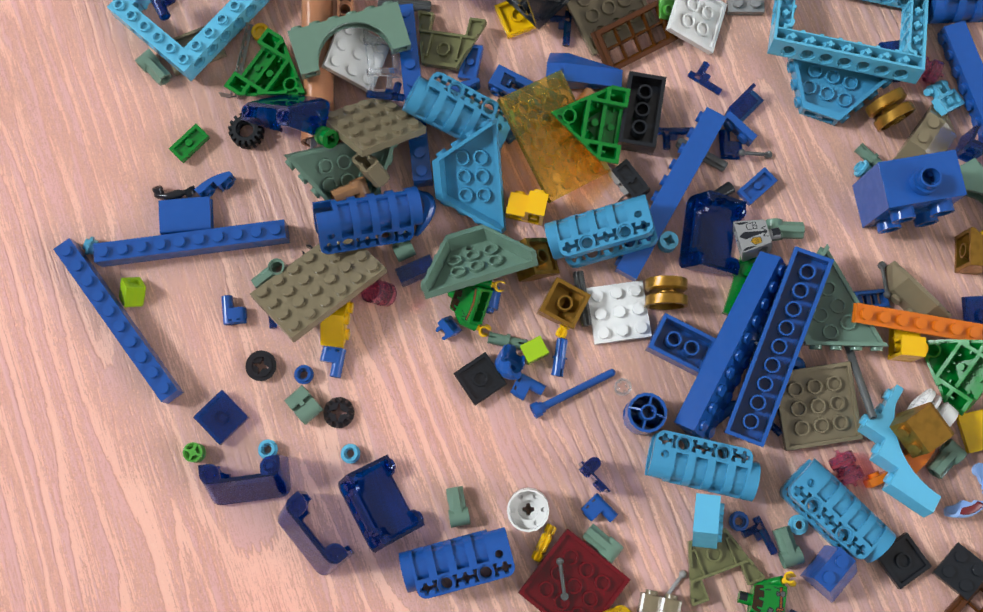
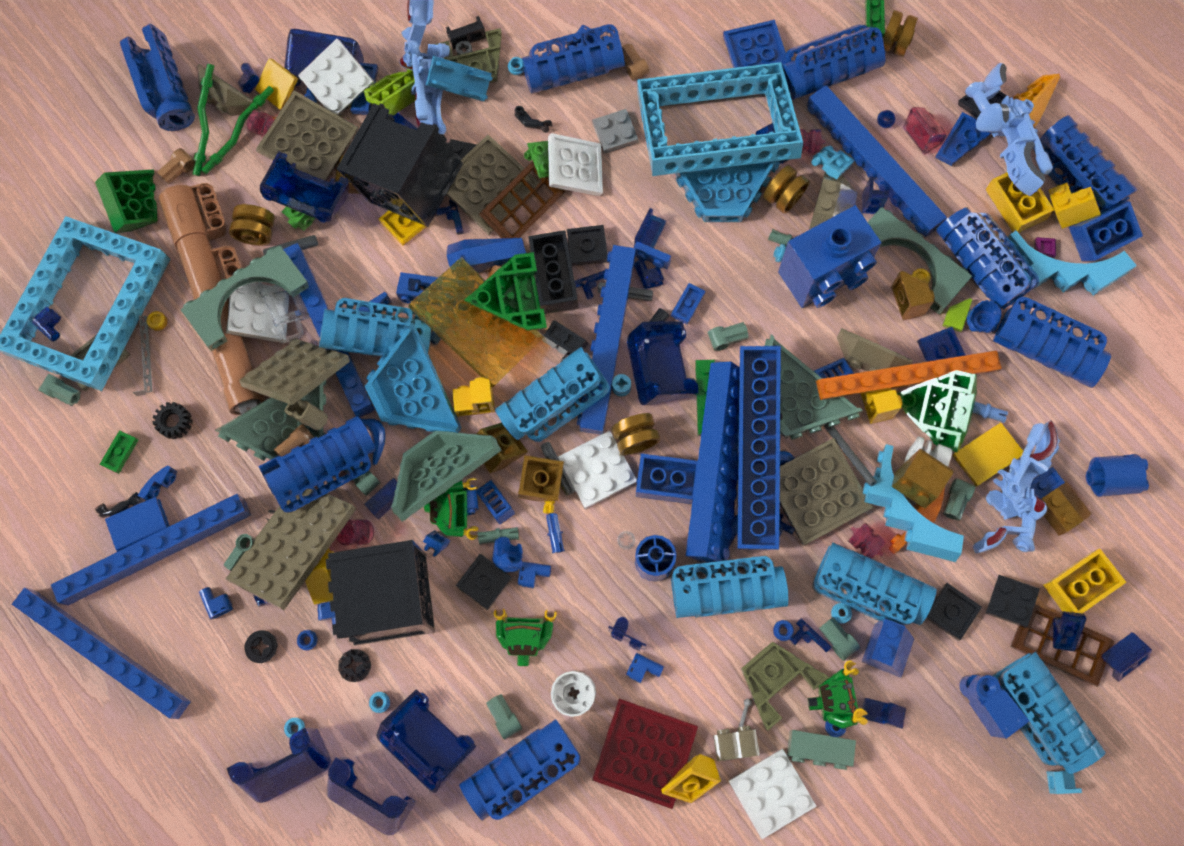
camera: 15 degrees left, 5 degrees down
medium azure plate [82,236,99,255] -> none
lime panel [119,277,146,307] -> none
bright green wheel [183,442,206,463] -> none
clear blue plate [193,390,250,445] -> none
green wedge [224,28,306,97] -> none
clear blue windscreen [240,95,330,136] -> none
sand green piece [284,385,324,425] -> none
green wheel [314,126,339,149] -> none
clear blue hose [366,82,405,102] -> none
olive wing [418,10,487,71] -> none
blue plate [458,44,484,81] -> none
lime panel [520,336,549,365] -> none
blue piece [529,369,616,419] -> none
yellow axle [531,524,556,562] -> none
dark grey hinge [556,557,569,601] -> none
sand green piece [582,524,624,563] -> none
clear blue hose [687,61,722,96] -> none
medium azure brick [692,493,725,549] -> none
light grey torso [733,219,781,262] -> none
dark grey hinge [739,149,772,159] -> none
dark grey hinge [877,261,891,298] -> none
none -> black container [326,540,435,646]
none -> blue slope [476,480,515,524]
none -> green torso [493,608,557,666]
none -> black plate [567,225,608,266]

